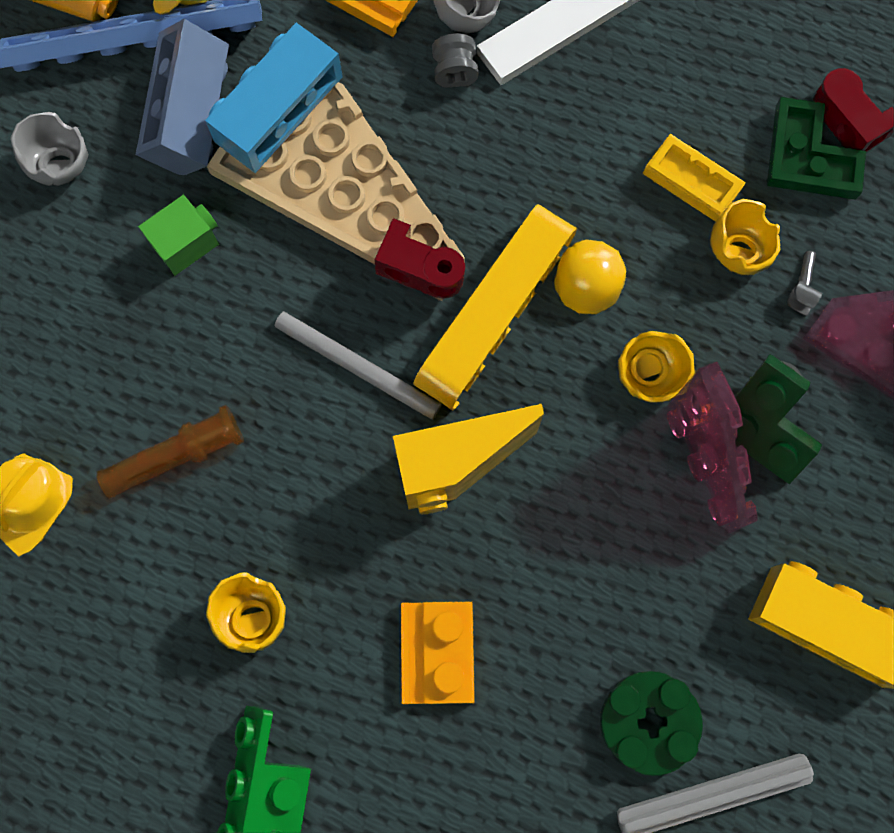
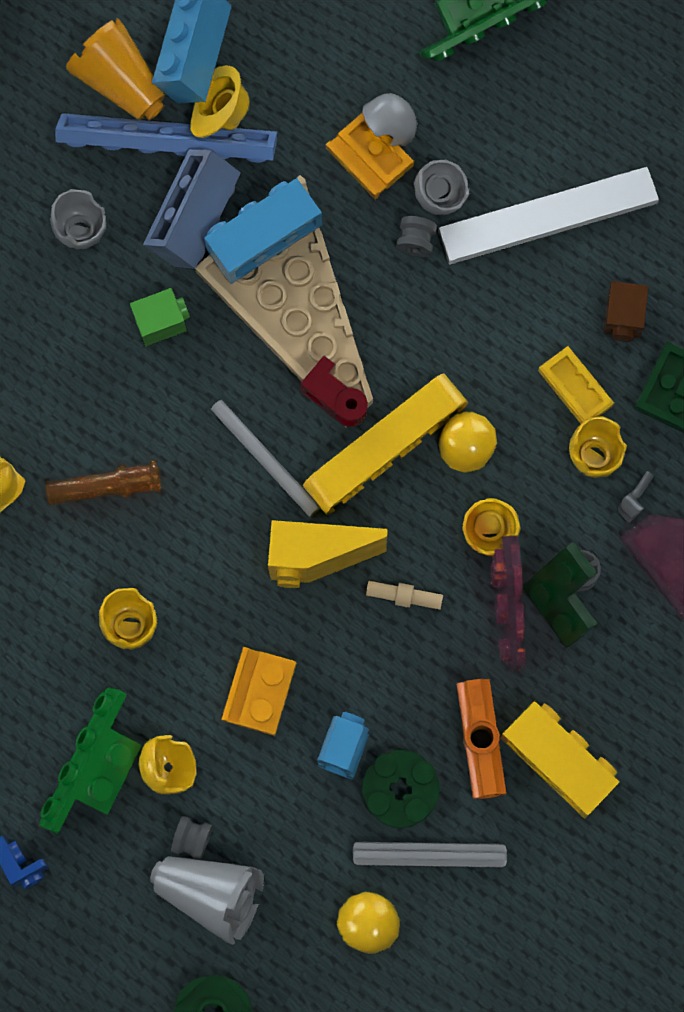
camera: 20 degrees right, 0 degrees up
none -> yellow hair [139,735,197,795]
none -> dark azure brick [317,712,369,779]
none -> tan bar [366,581,443,610]
none -> orange piece [456,679,507,799]
none -> reddish brown brick [603,281,648,342]

